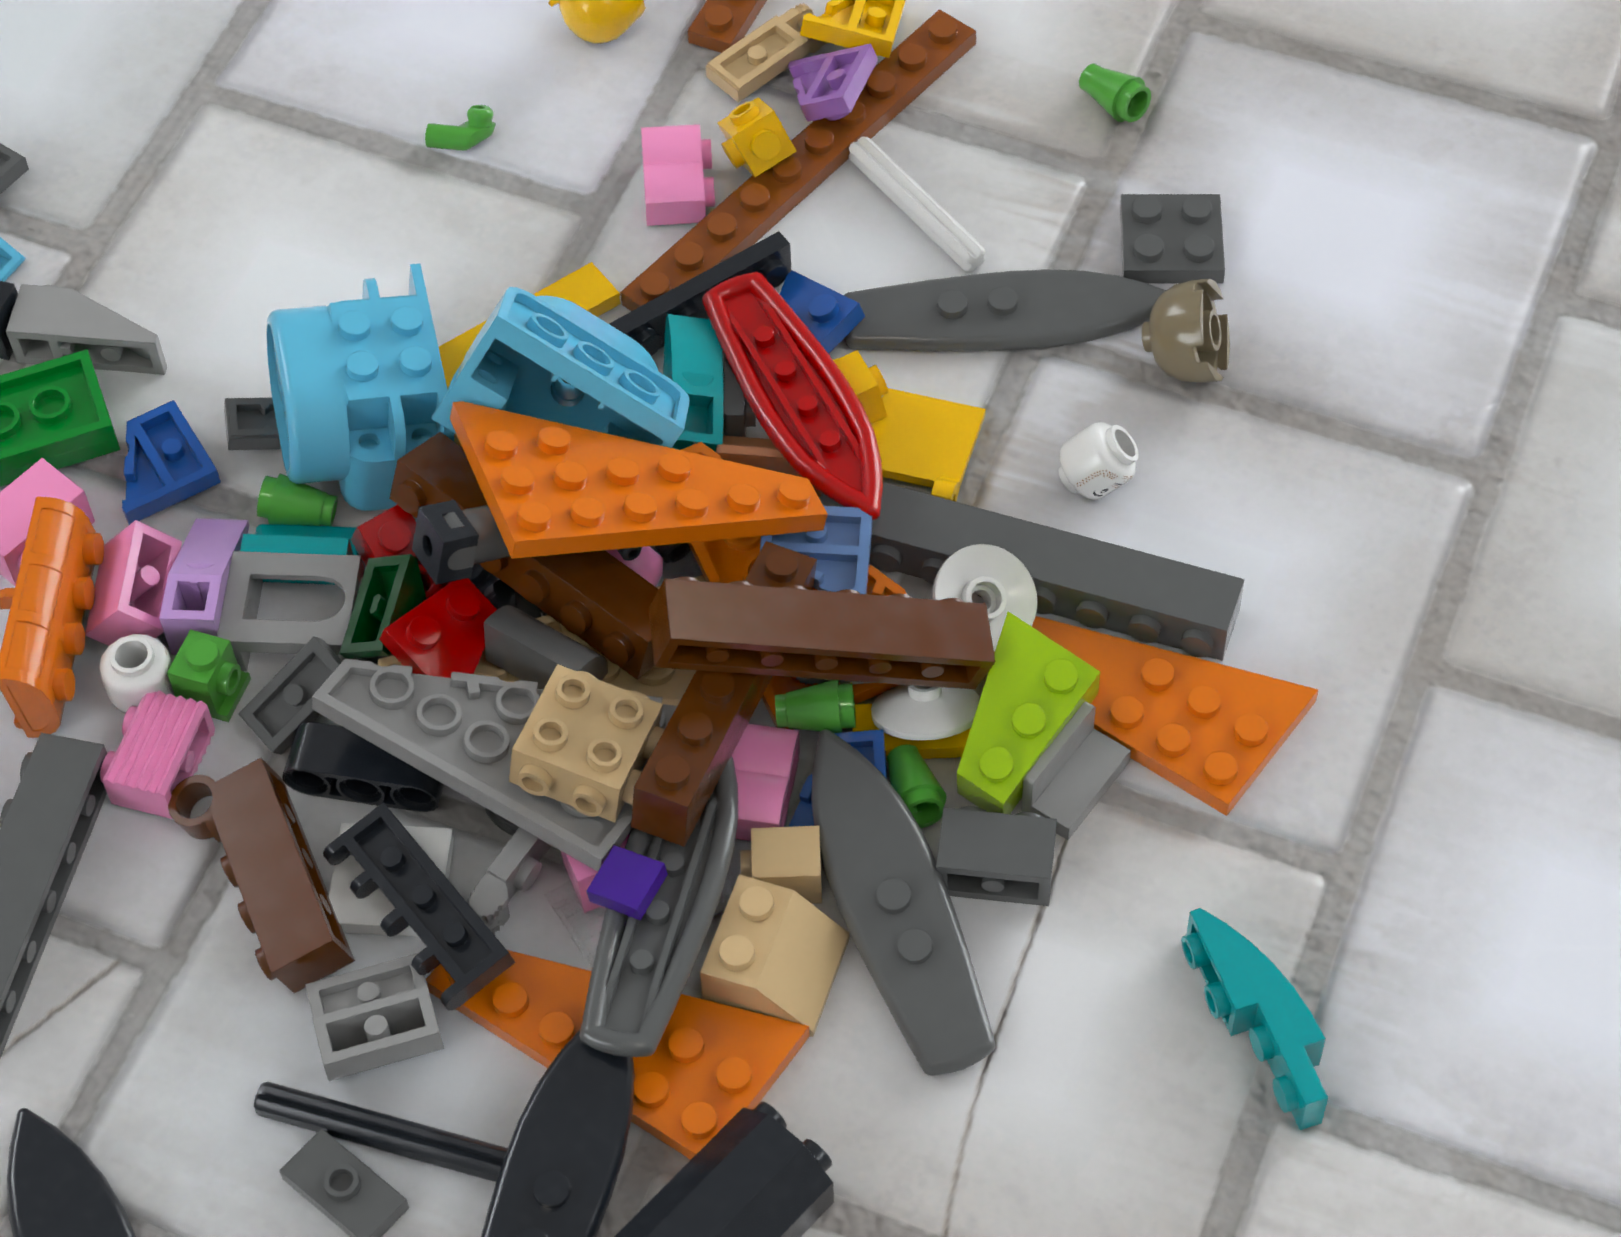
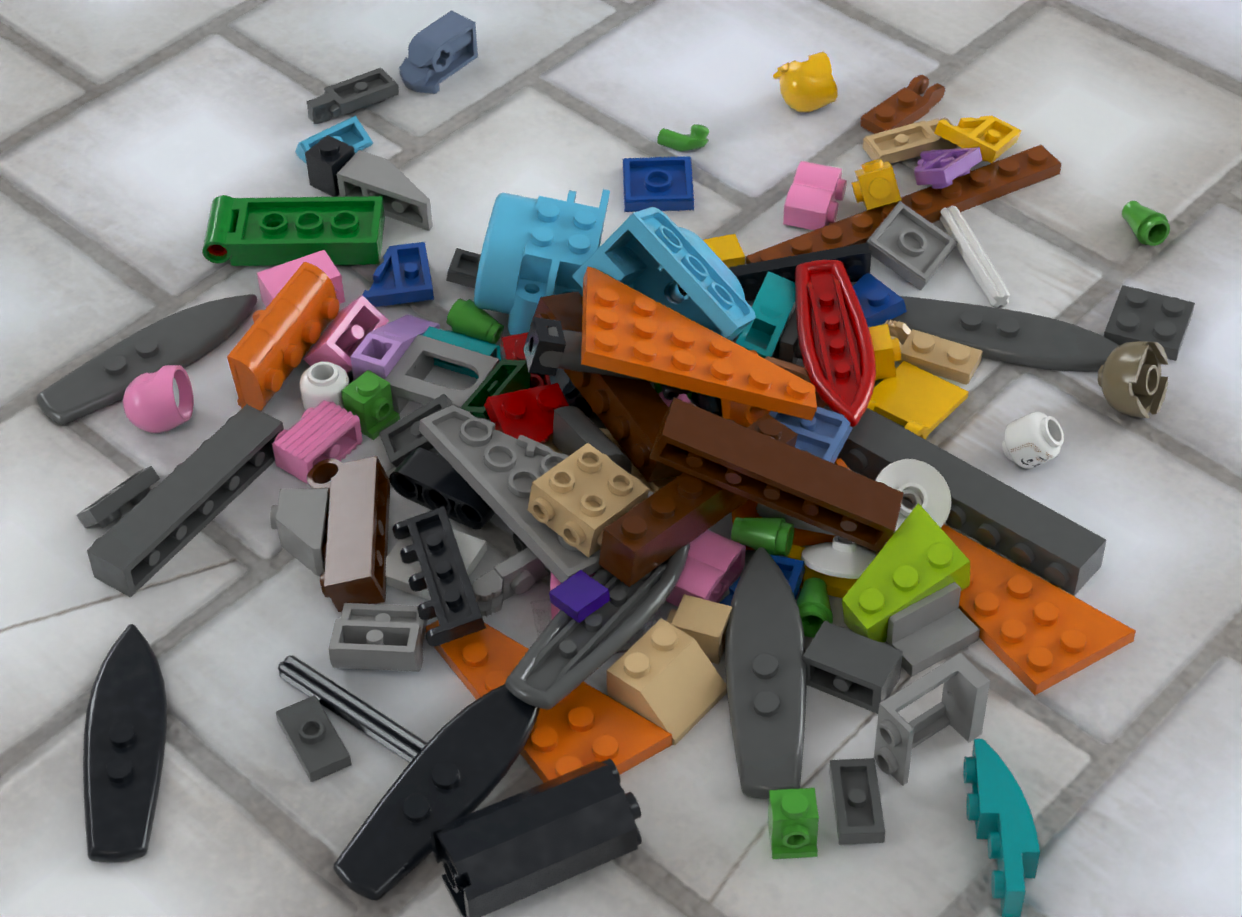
camera: 20 degrees right, 10 degrees down
none -> light grey slope [270,488,330,576]
none -> sand blue piece [399,10,478,94]
none -> blue tile [623,156,694,212]
none -> bright green brick [768,788,819,859]
none -> dark grey plate [829,758,885,845]
none -> light grey tile [866,201,958,290]
none -> light grey panel [874,653,990,786]
none -> tan hinge [883,319,983,385]

